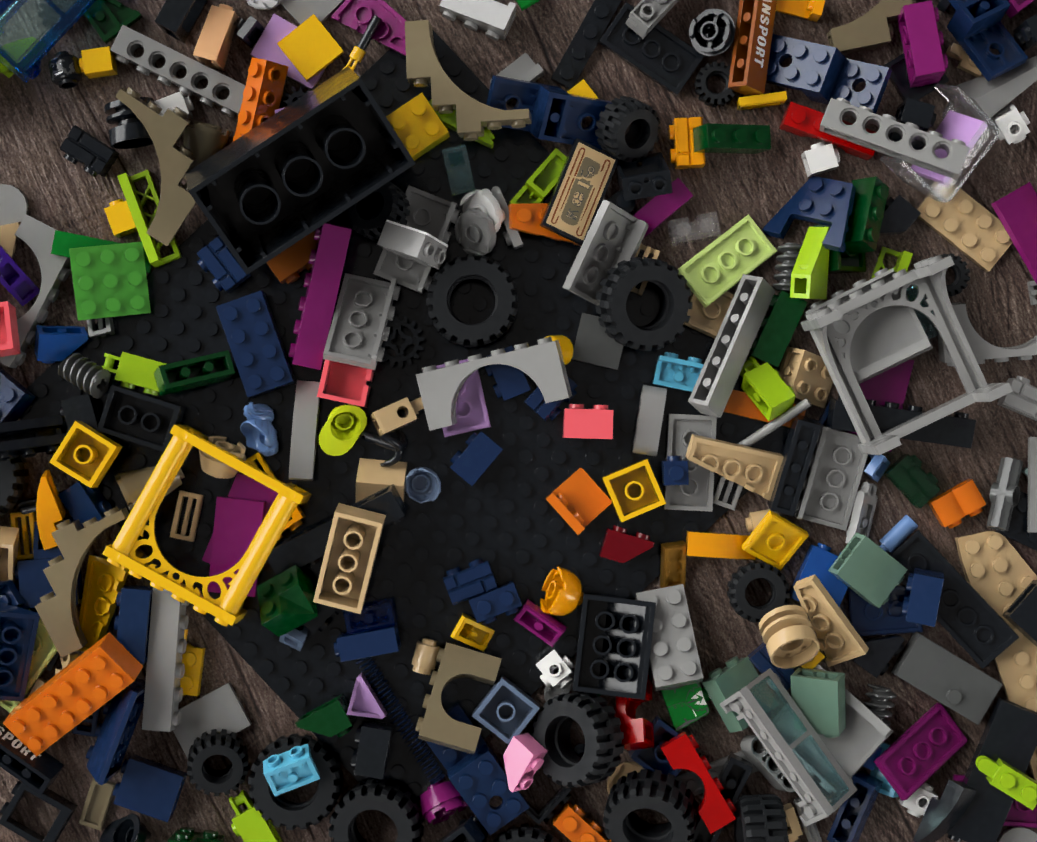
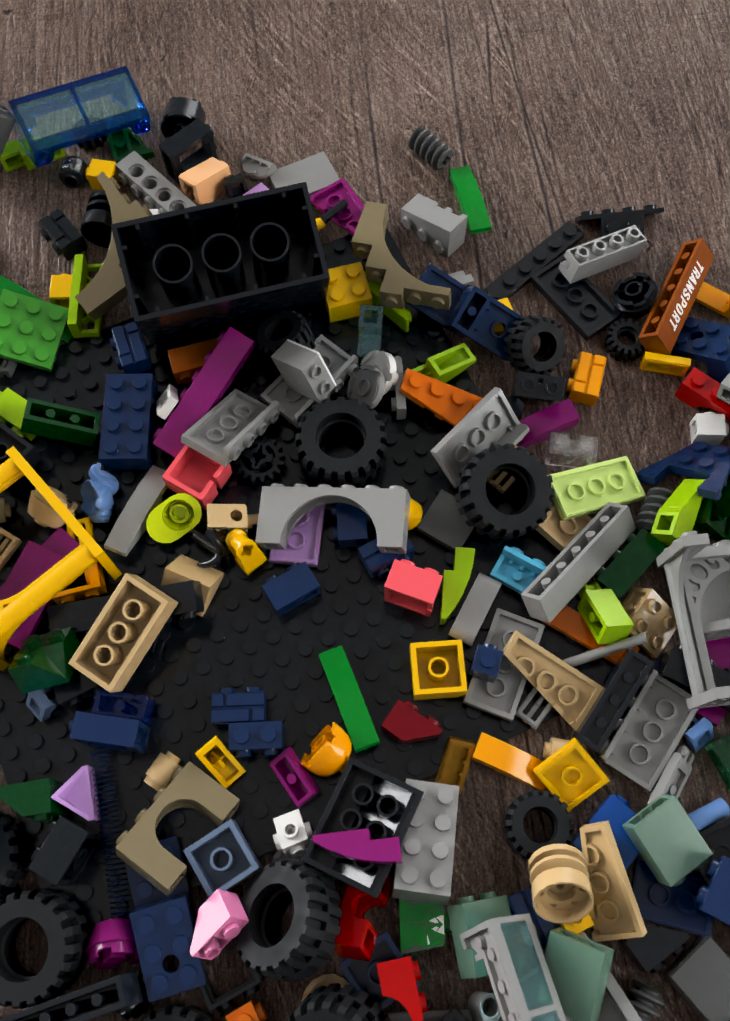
camera: 25 degrees right, 20 degrees down
sand blue hair [404,467,441,503] -> none
tile [540,138,619,246] -> none
orange bracket [545,468,612,535] -> none
dark green brick [693,123,771,154] -> none
none -> white tile [156,384,179,420]
none -> yellow piece [225,528,267,575]
none -> magenta slope [312,828,403,865]
none -> green slope [318,645,380,753]
none -> lime slope [440,547,475,625]

